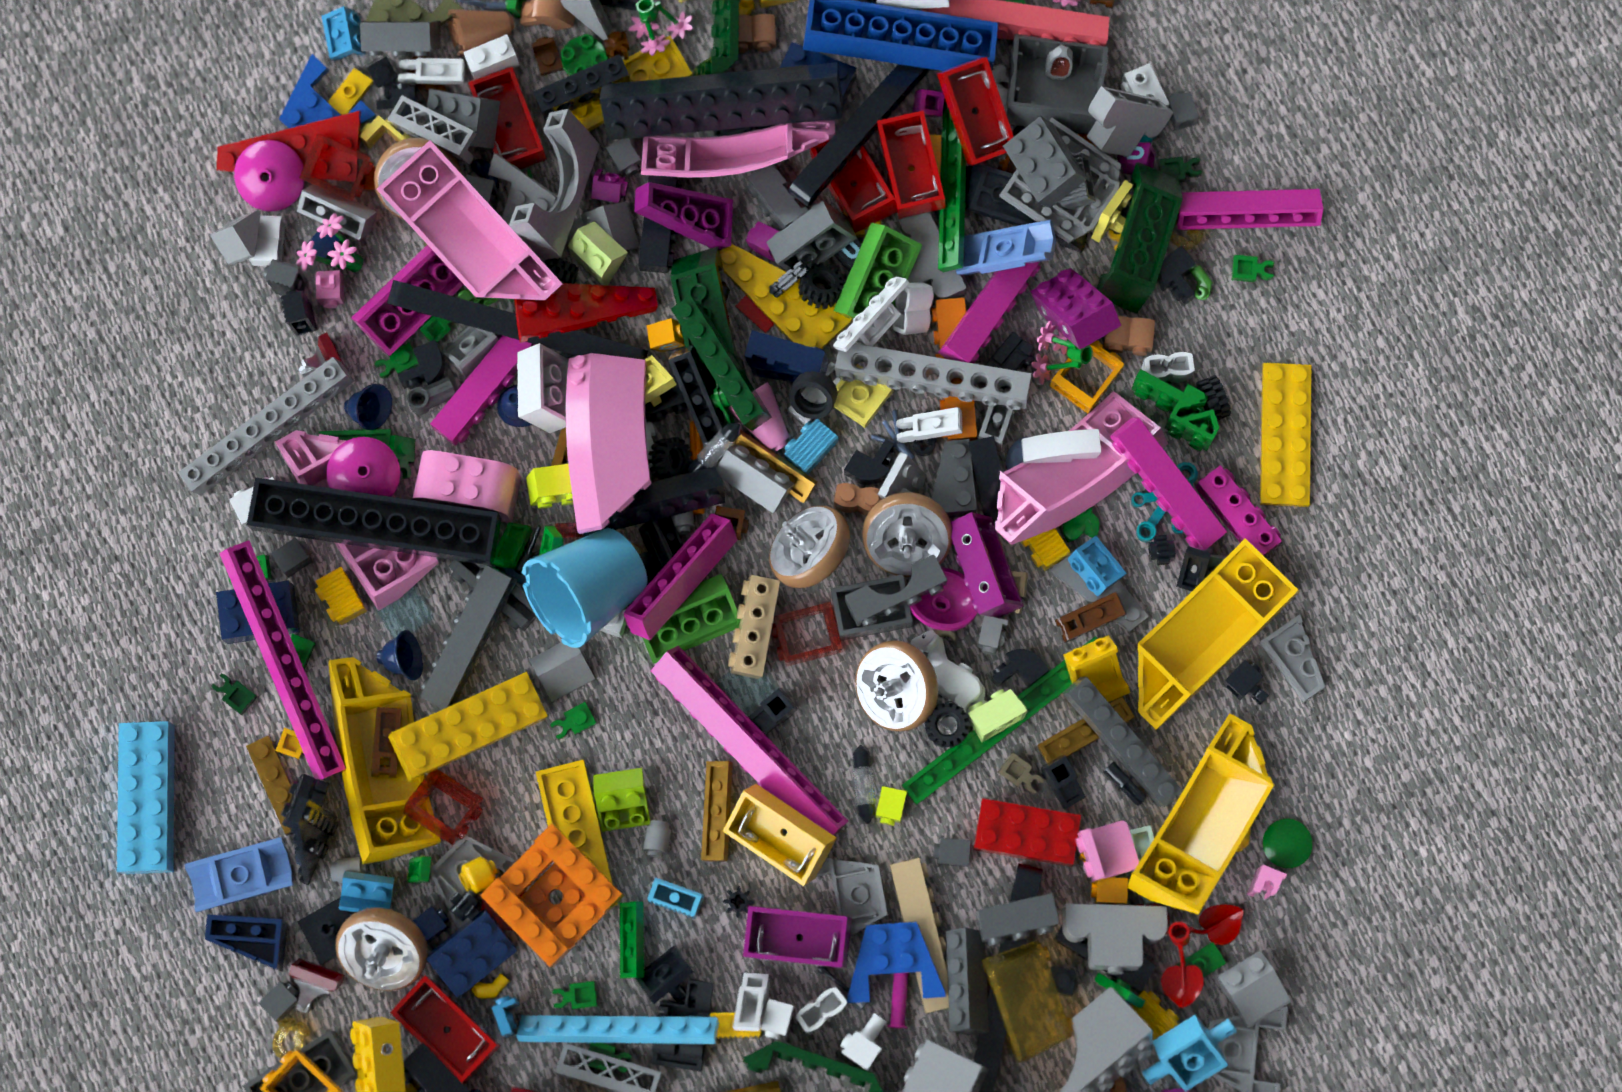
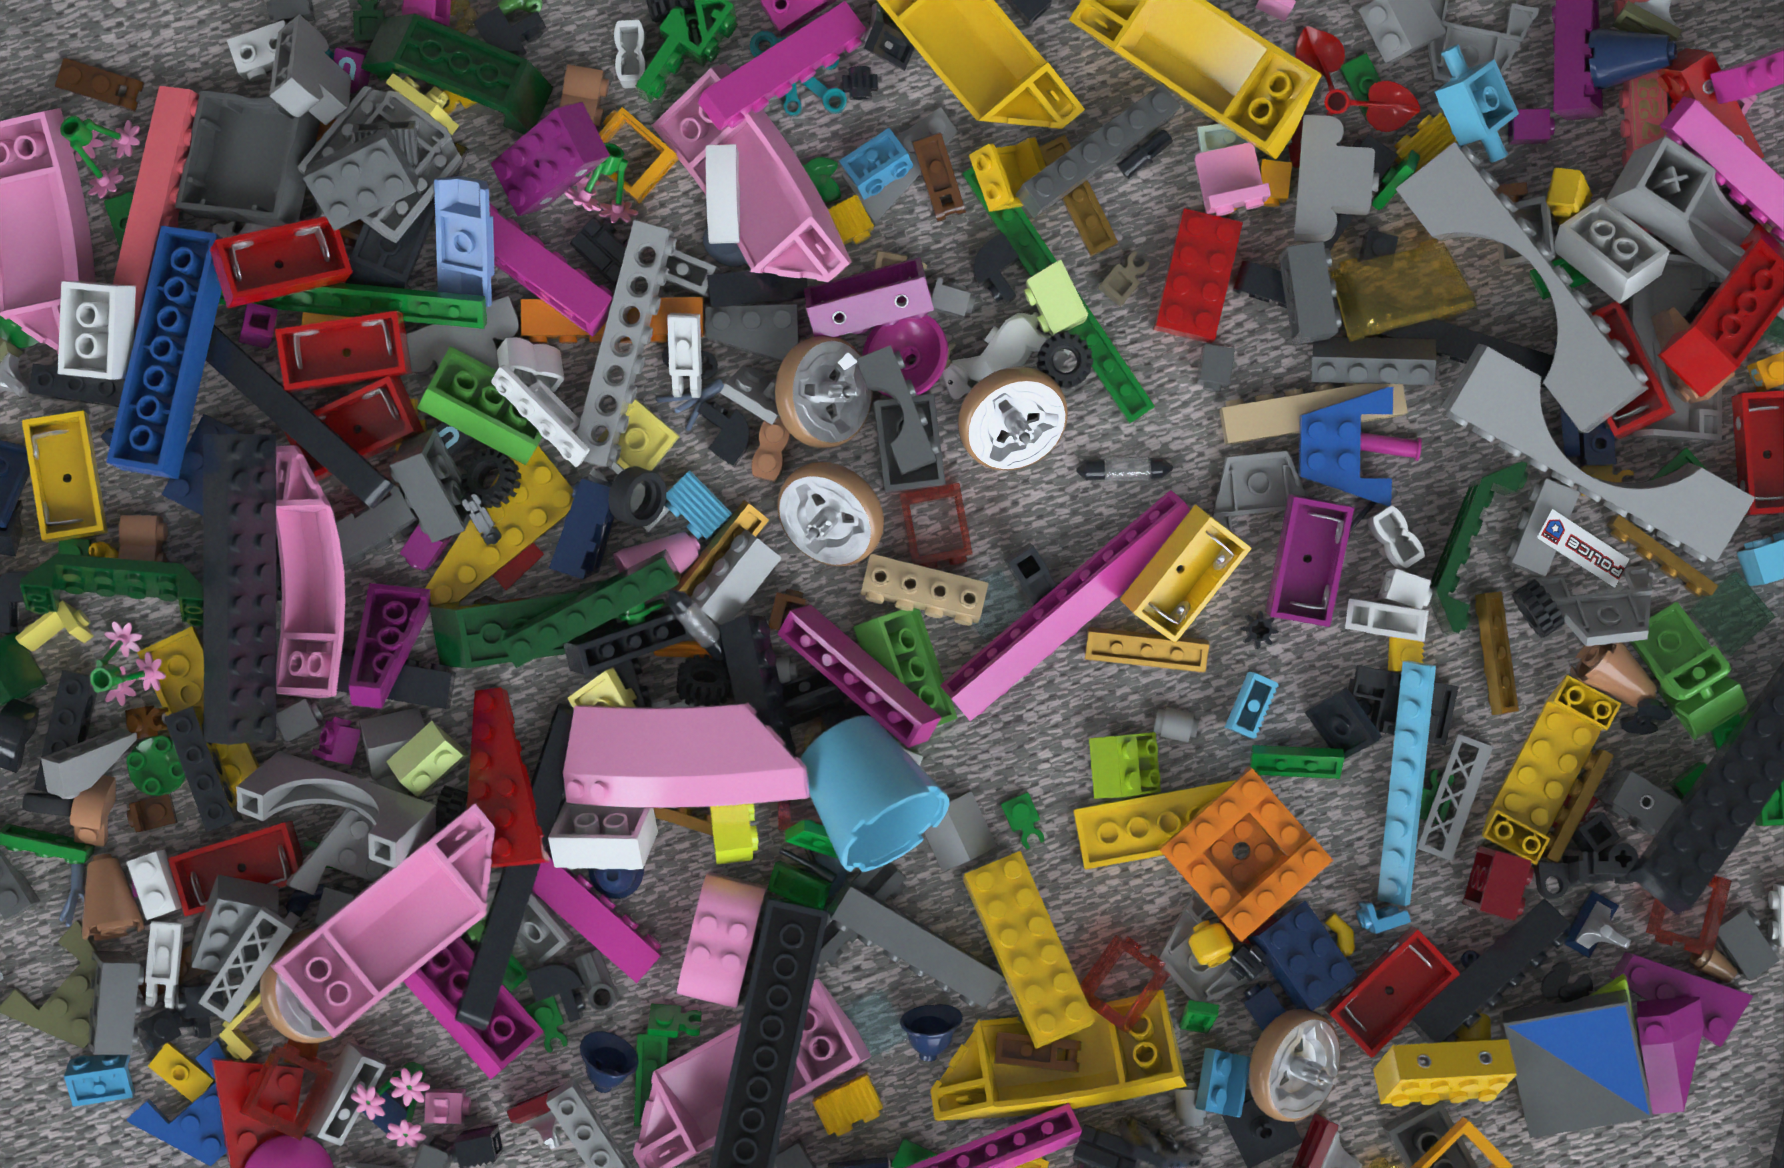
camera: 90 degrees left, 10 degrees up
dark pink dish [327,437,400,497] -> none
green plate [552,981,598,1010] -> none
light orange brick [647,318,685,352] -> none
white brick [840,1013,887,1071] -> none
neon yellow brick [876,786,907,826] -> none
black brick [1041,755,1086,810] -> none
light grey rock [1045,45,1073,80] -> none

